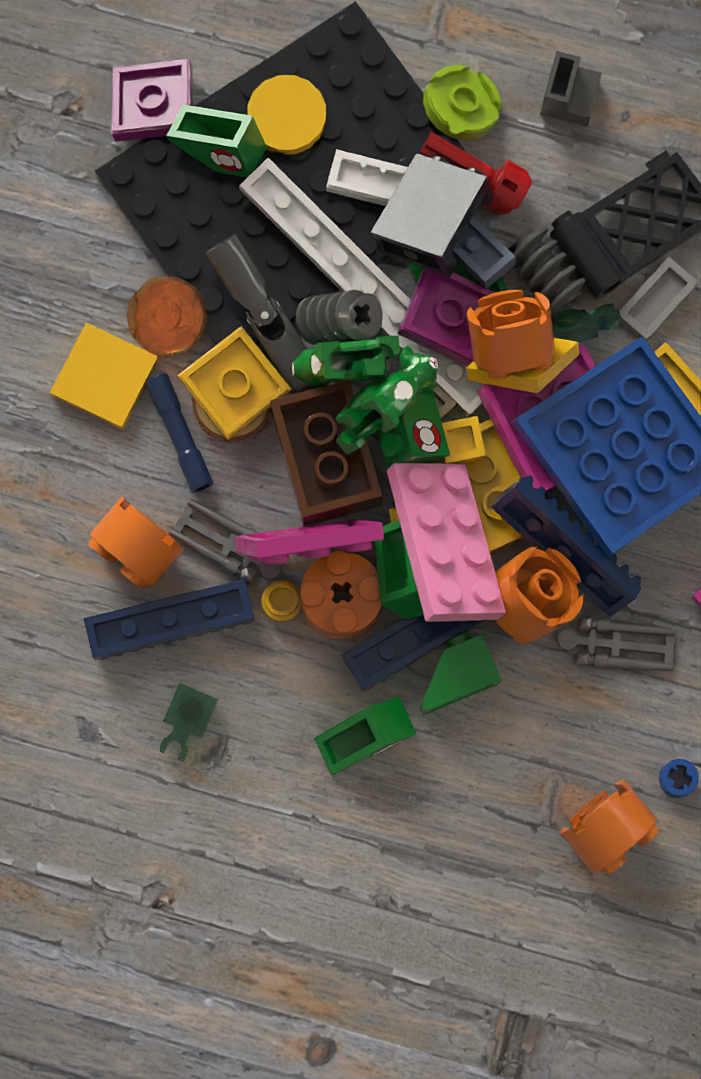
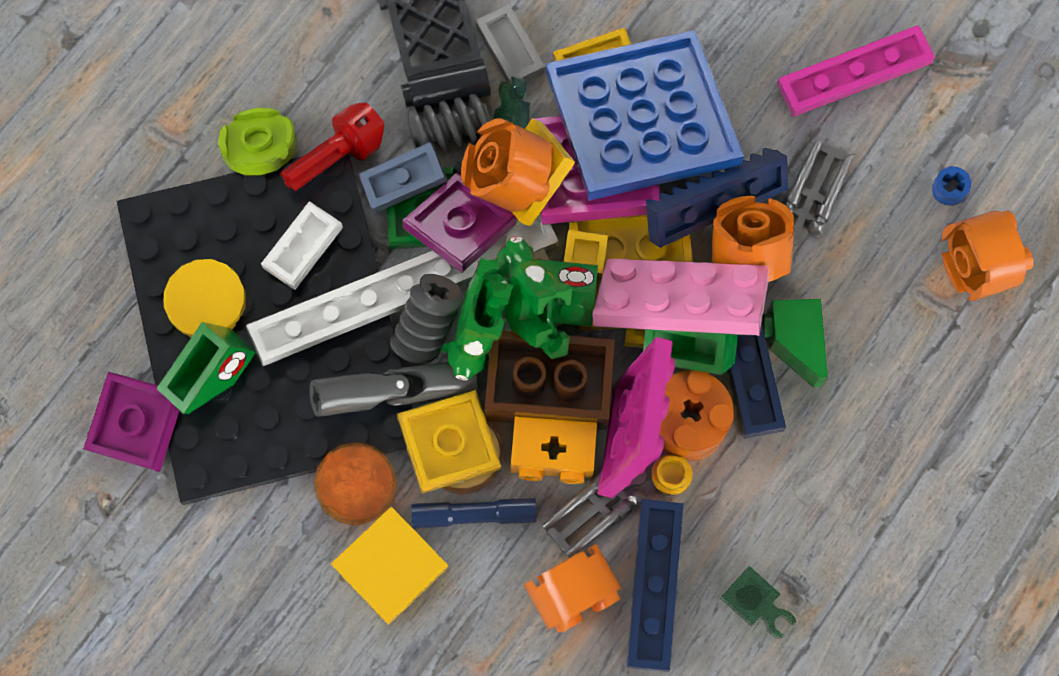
camera: 70 degrees left, 5 degrees down
green slope [314,696,417,775] -> none
panel [371,153,494,277] -> none
dark grey piece [540,51,602,127] -> none
none -> light orange brick [511,416,597,484]

